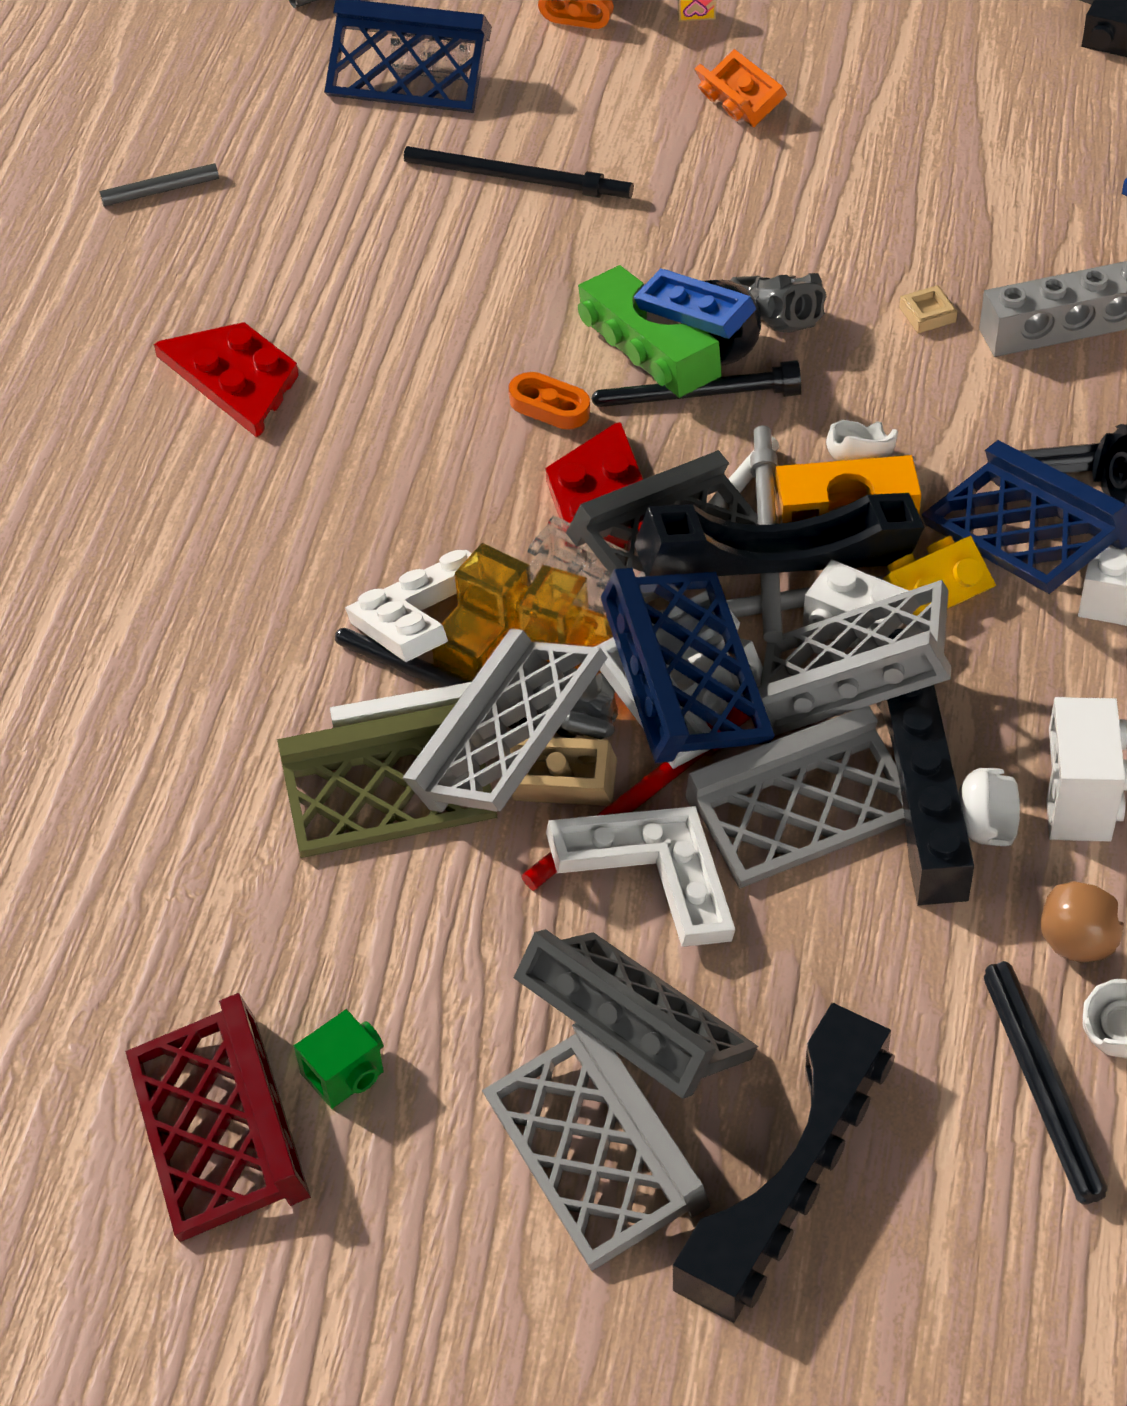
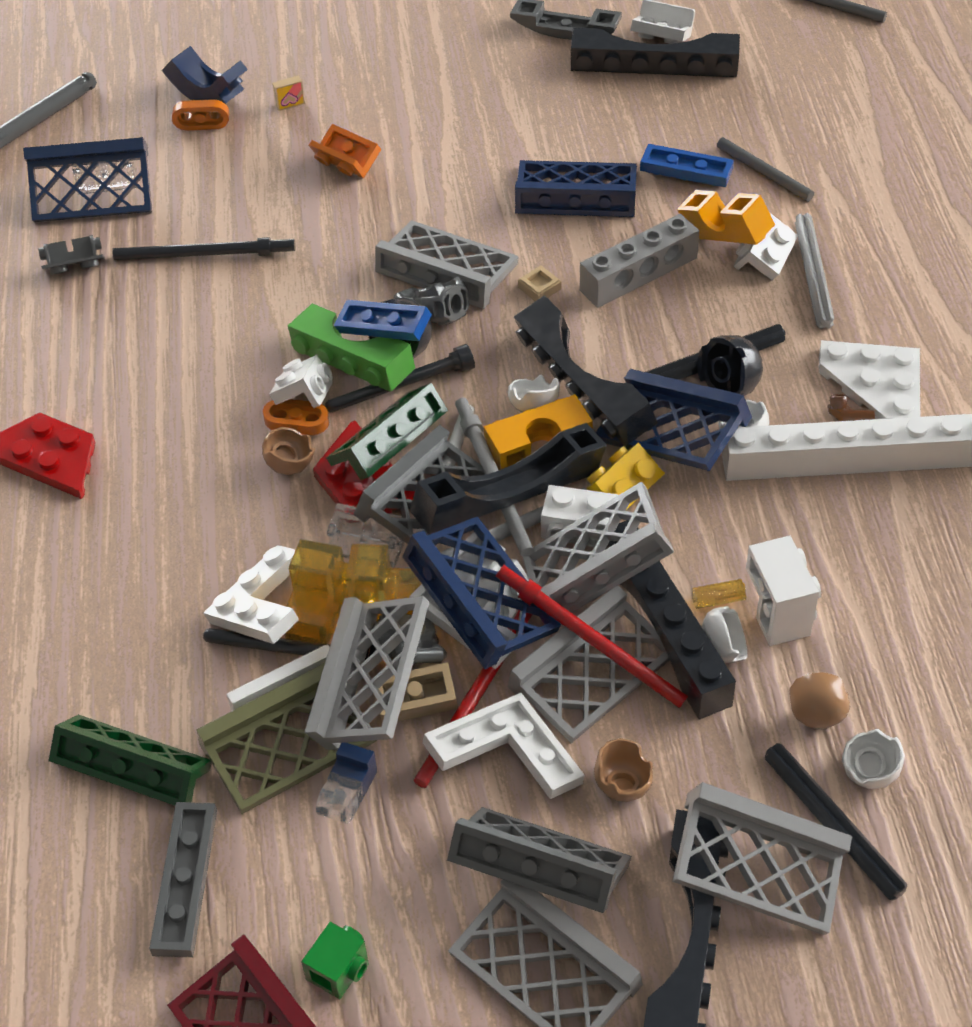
camera: 20 degrees left, 0 degrees up
none -> dark grey hinge [38,235,105,274]
none -> dark green fence [48,714,212,806]
none -> dark grey plate [149,802,217,958]
none -> medium nougat hair [262,427,316,475]
none -> white bracket [269,355,333,408]
none -> leg [316,742,377,824]
none -> fence [326,383,448,480]
none -> light grey fence [375,220,519,309]
none -> red bar [495,565,688,708]
none -> black arch [514,295,658,446]
none -> dark blue fence [515,160,637,217]
none -> medium nougat hair [594,738,653,802]
none -> light grey fence [672,782,852,935]
none -> clear yellow piece [692,579,747,609]

